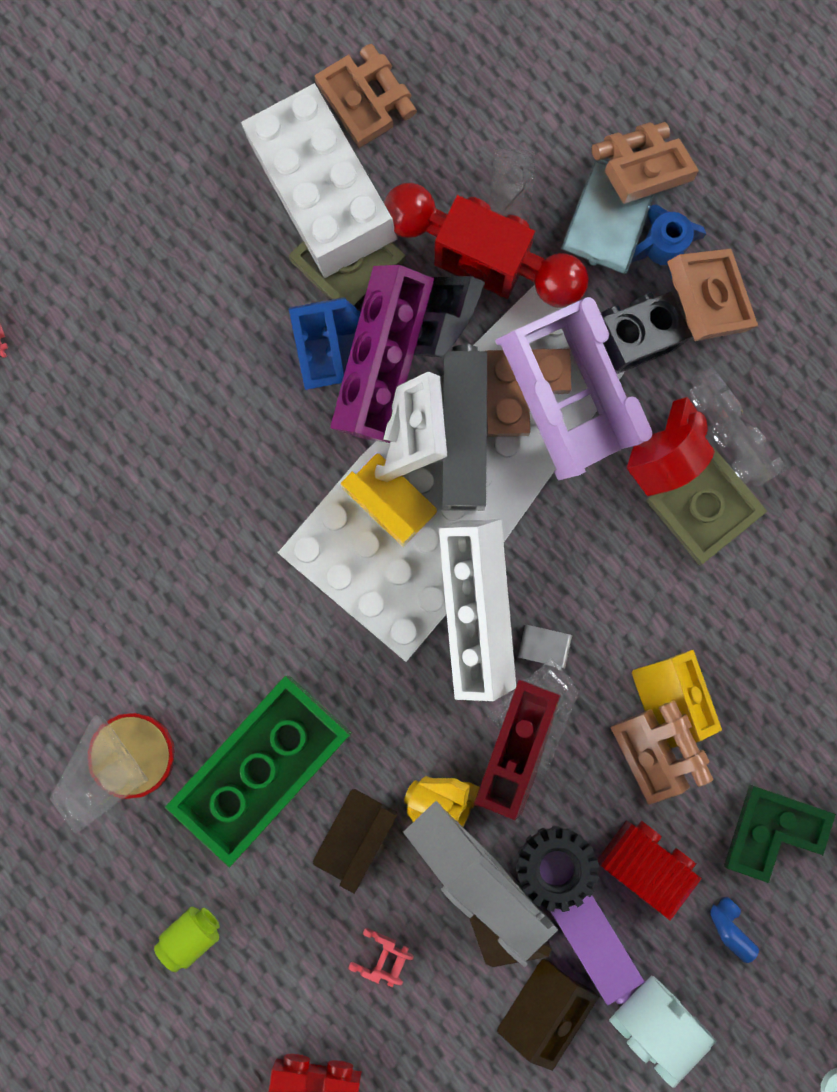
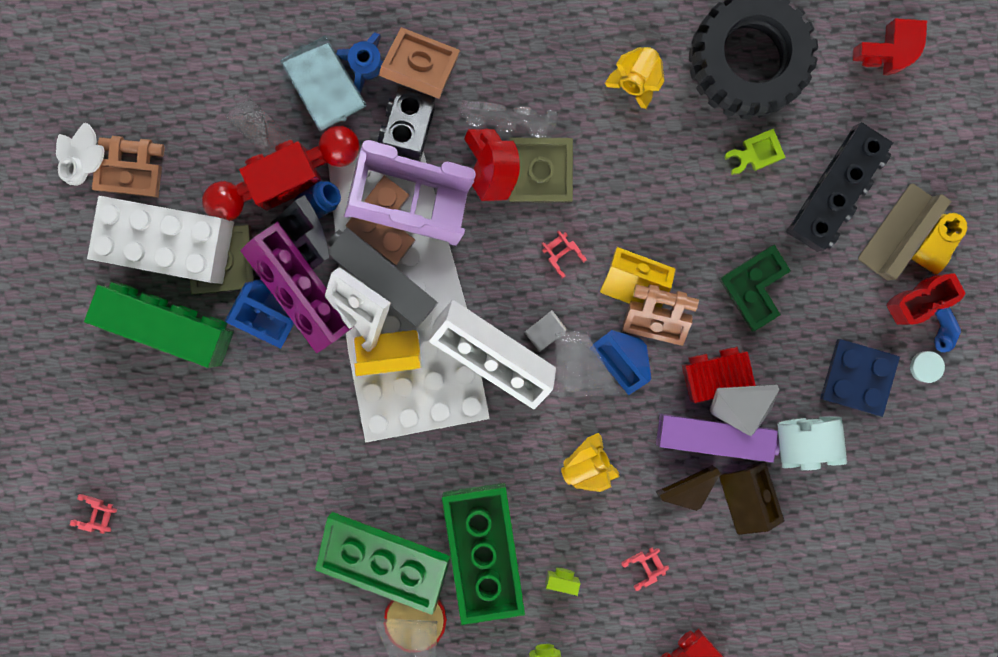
camera: 50 degrees left, 5 degrees up
dark brown panel [313,789,397,894] -> none
light grey piece [403,801,558,968] -> none
dark red slope [474,679,561,820] -> none
black tyre [516,826,599,912] -> none
nougat plate [592,122,699,204] -> none
blue arm [710,897,759,963] -> none
none -> white plate [56,123,104,186]
none -> green brick [84,282,234,368]
none -> blue brick [294,182,341,219]
none -> green plate [315,512,451,615]
none -> coral piece [541,231,587,279]
none -> lime plate [545,568,581,596]
none -> blue slope [589,330,651,395]
none -> light grey slope [710,385,779,437]
none -> dark blue plate [820,339,900,417]

